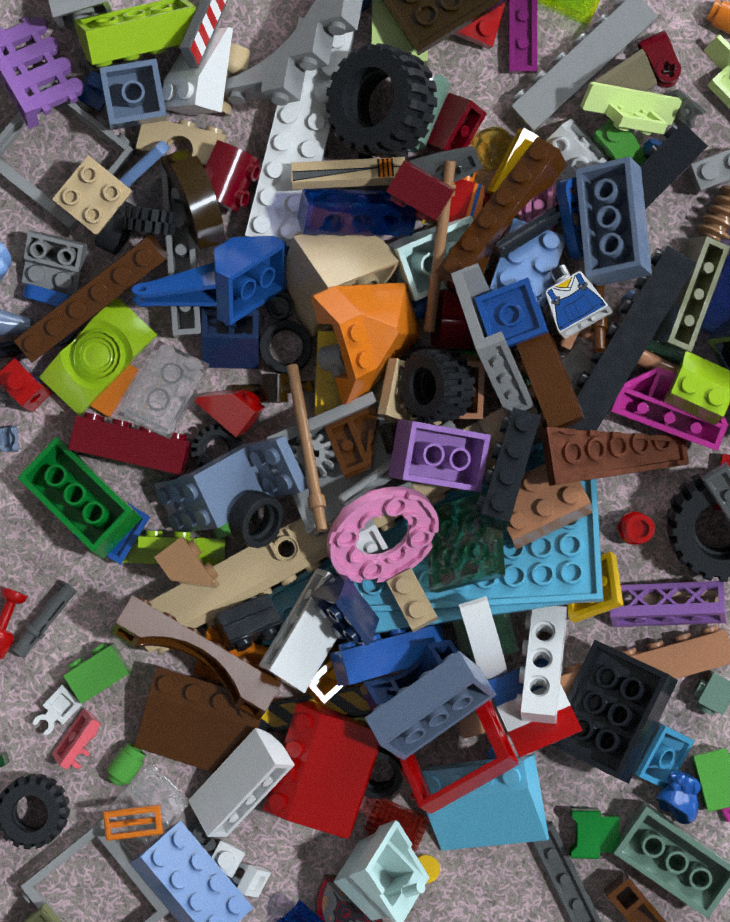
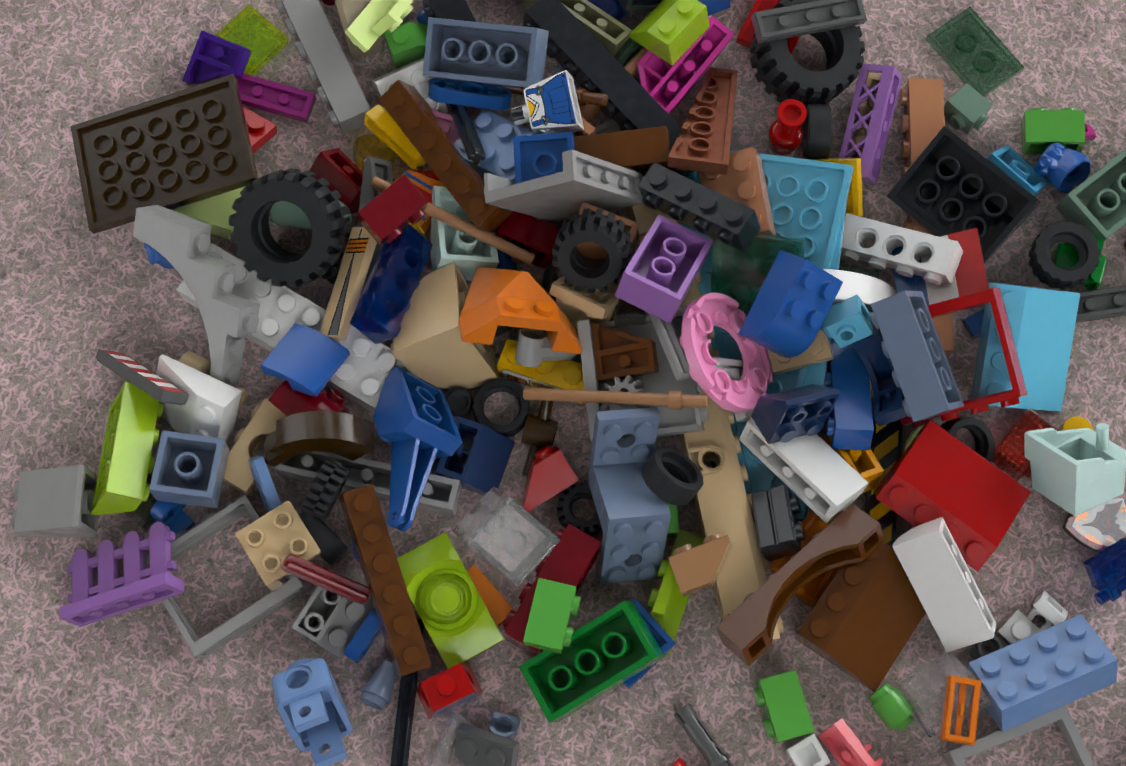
camera: 70 degrees left, 15 degrees down
none -> blue slope [260,323,350,397]
none -> dark red axle [282,554,370,604]
none -> bright green brick [523,578,581,654]
none -> blue brick [738,250,843,358]
none -> black tyre [802,104,832,159]
none -> medium azure brick [822,294,873,348]
none -> black tyre [1028,221,1101,290]

